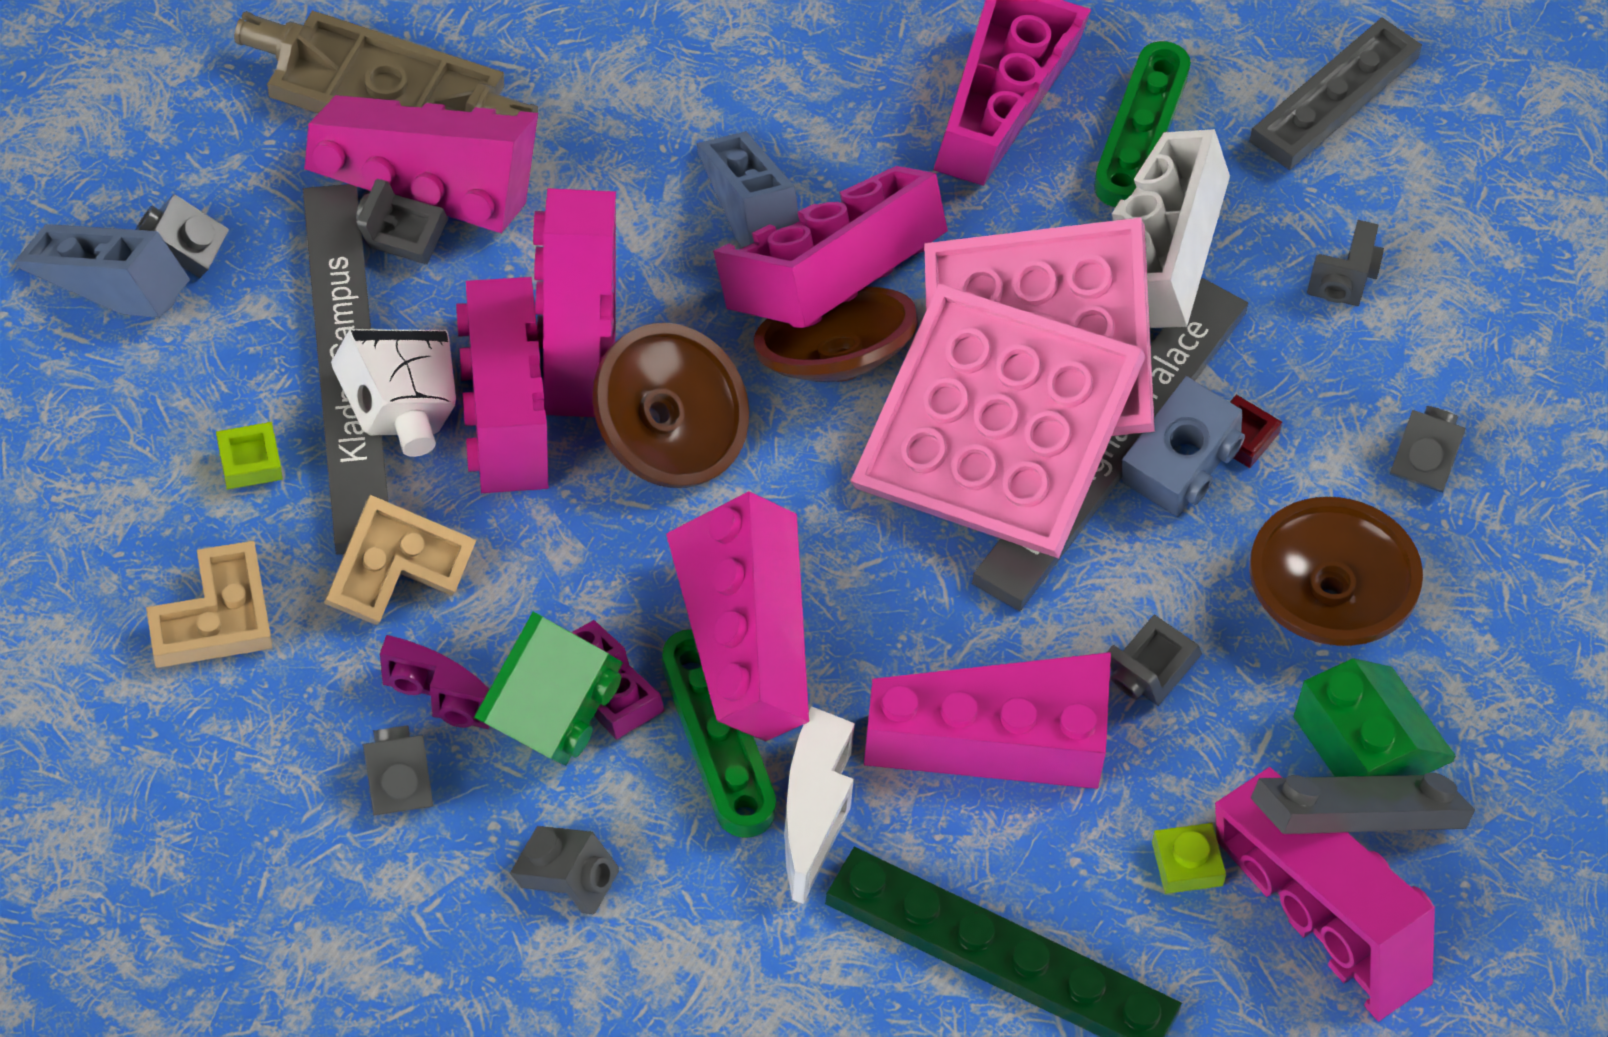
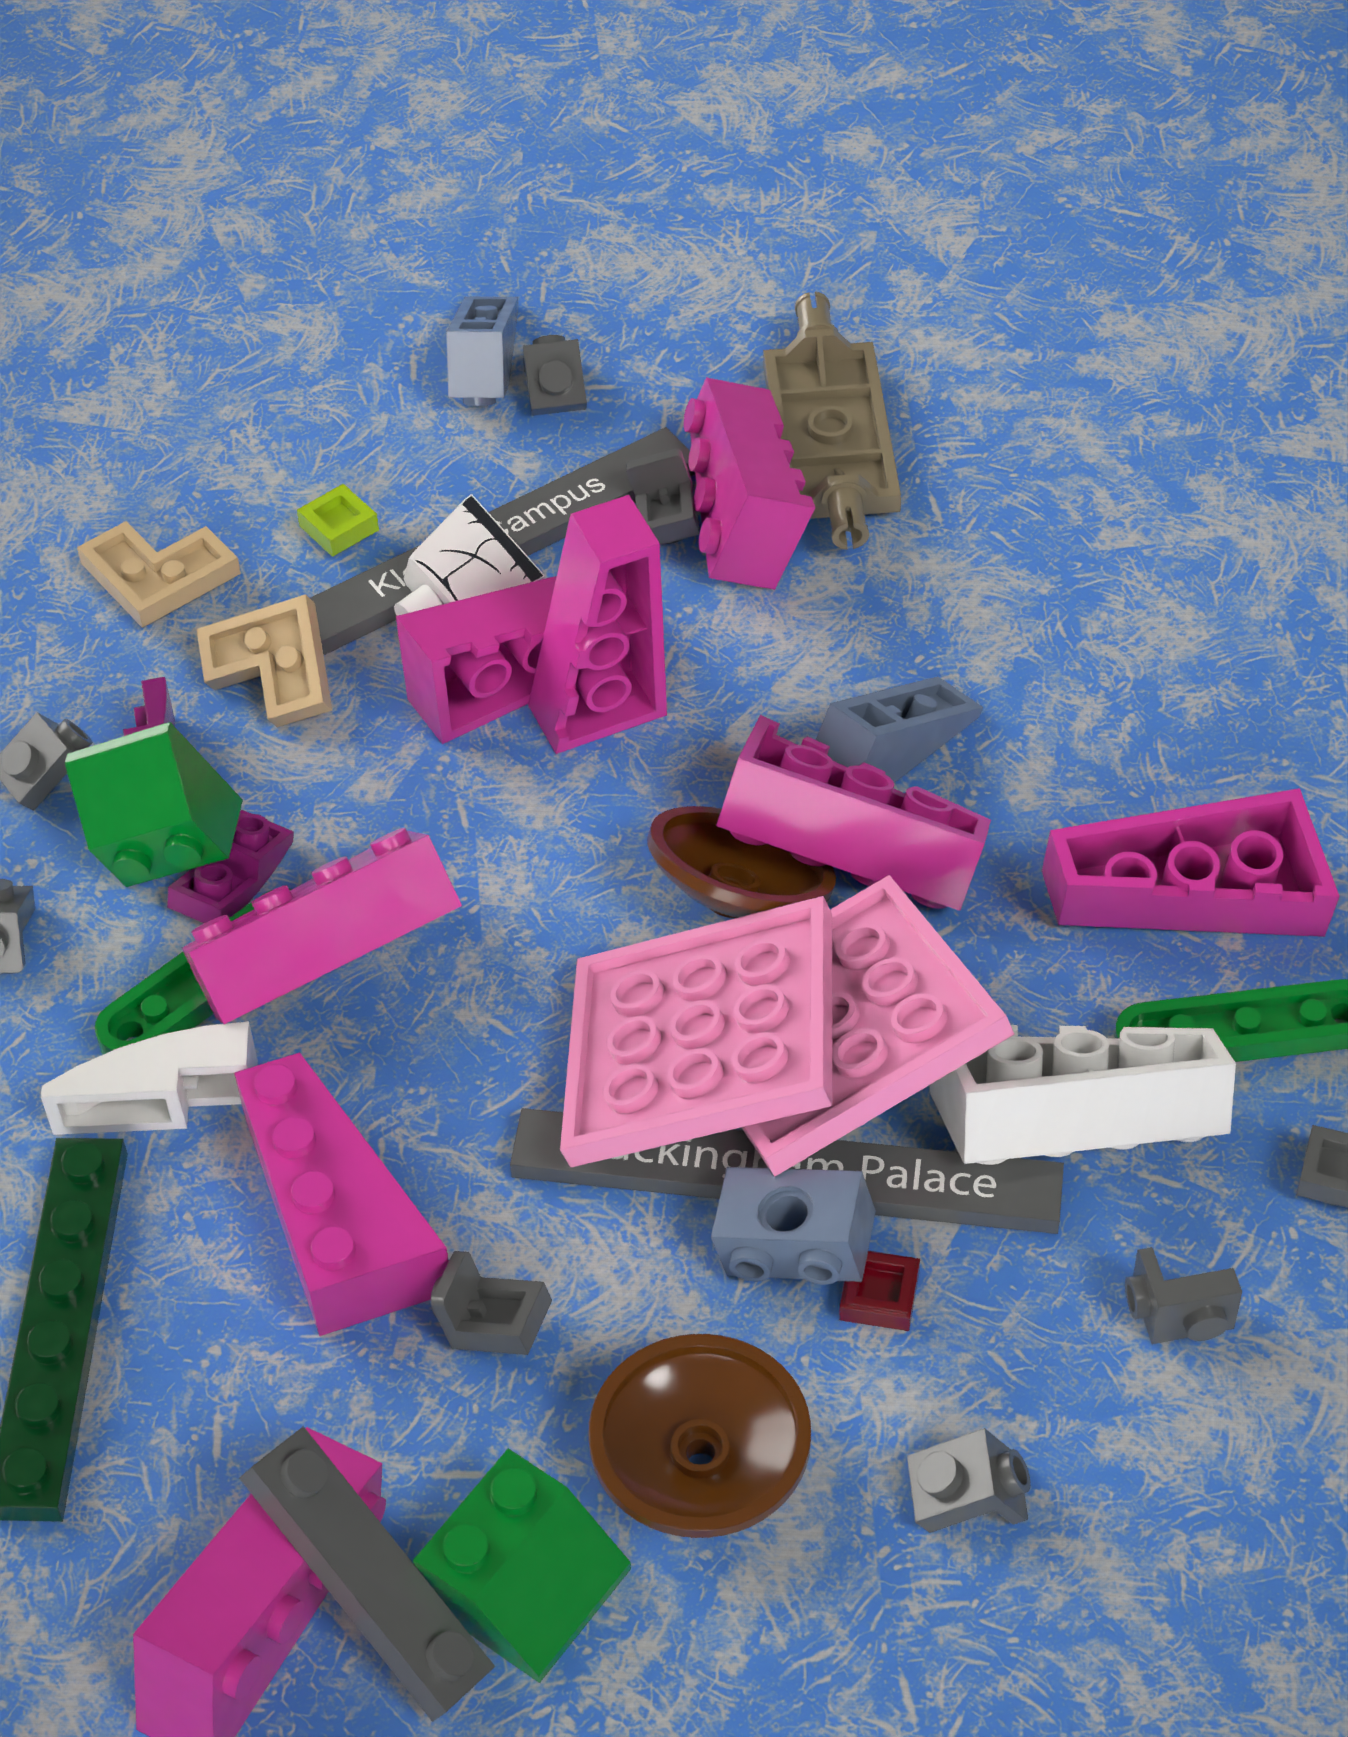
camera: 70 degrees right, 5 degrees down
reddish brown dish [593,323,749,488] -> none
lime plate [1152,823,1226,894] -> none

